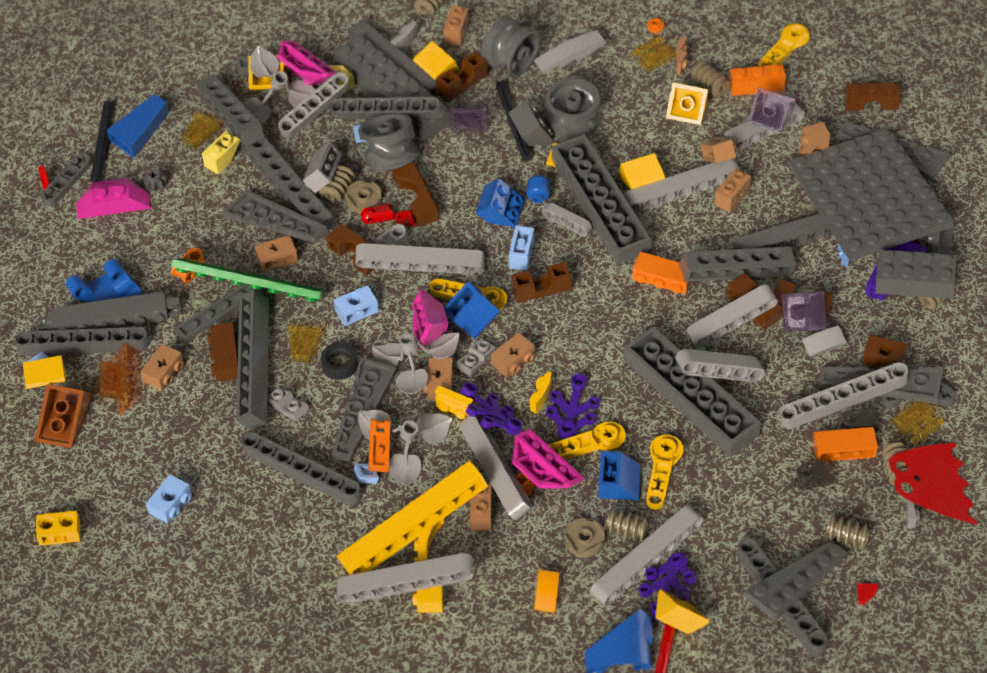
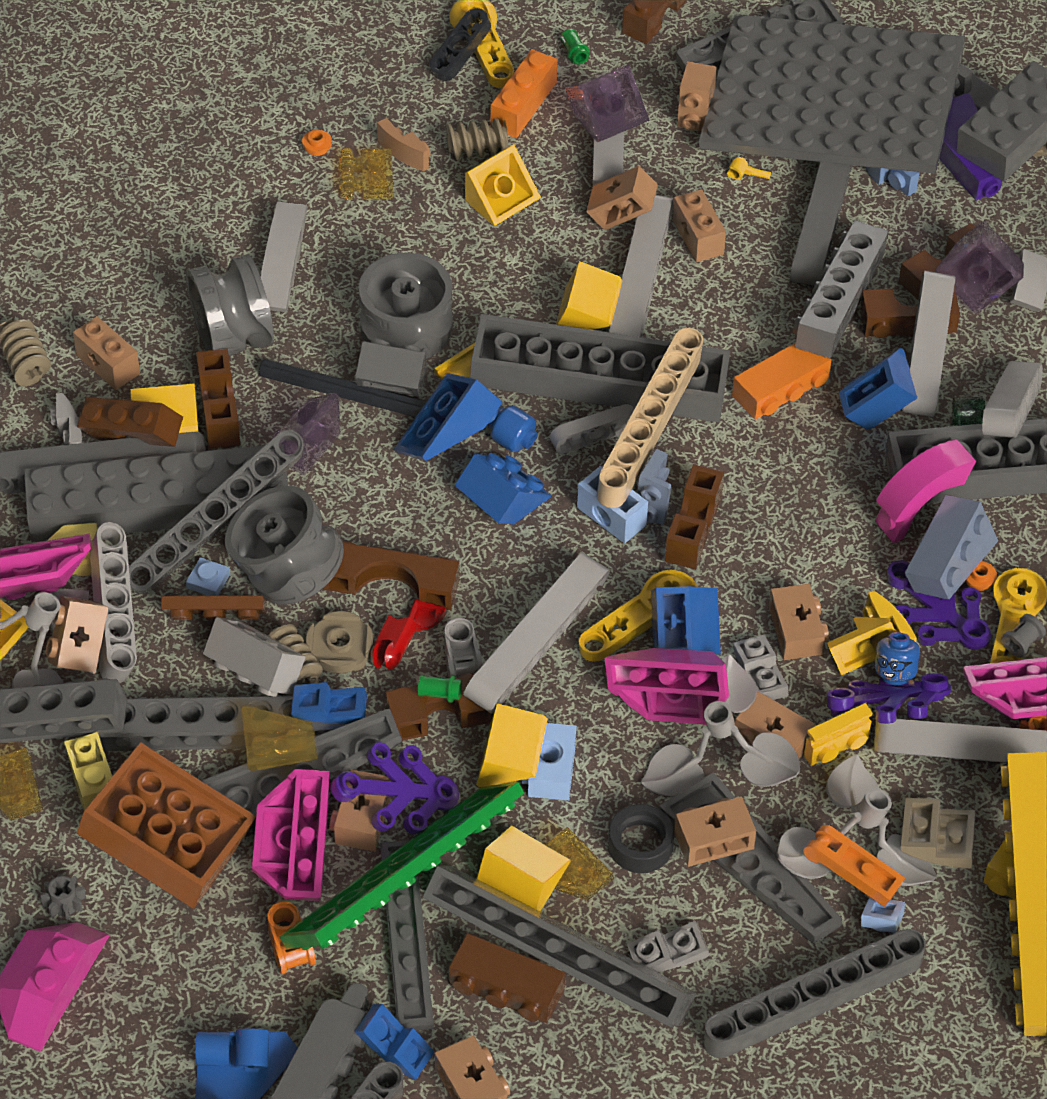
camera: 60 degrees left, 0 degrees up
none -> brick [46,596,109,673]
none -> dark orange slope [76,742,256,909]
none -> reddish brown arch [77,397,183,447]
none -> reddish brown plate [161,596,267,621]
none -> clear yellow wing [241,706,318,772]
none -> dark pink wedge [252,769,330,901]
none -> blue slope [291,682,367,724]
none -> dark purple plant [331,742,459,834]
none -> blue slope [354,1004,435,1080]
none -> blue slope [393,373,503,461]
none -> green pin [418,675,462,703]
none -> black beam [430,8,491,81]
none -> yellow slope [476,704,548,787]
none -> yellow slope [477,825,571,912]
none -> green pin [560,29,590,65]
none -> tan beam [597,328,703,508]
none -> sand blue bracket [637,449,671,525]
none -> medium nougat brick [674,796,756,867]
none -> yellow hand [727,157,771,180]
none -> yellow slope [827,617,896,675]
none -> blue slope [839,348,917,430]
none -> blue head [874,632,920,685]
none -> dark pink arch [875,439,976,543]
none -> dark tan slope [901,798,976,869]
none -> sand blue wedge [905,495,998,599]
none -> orange plate [965,561,997,591]
none -> dark grey bush [1001,614,1046,658]

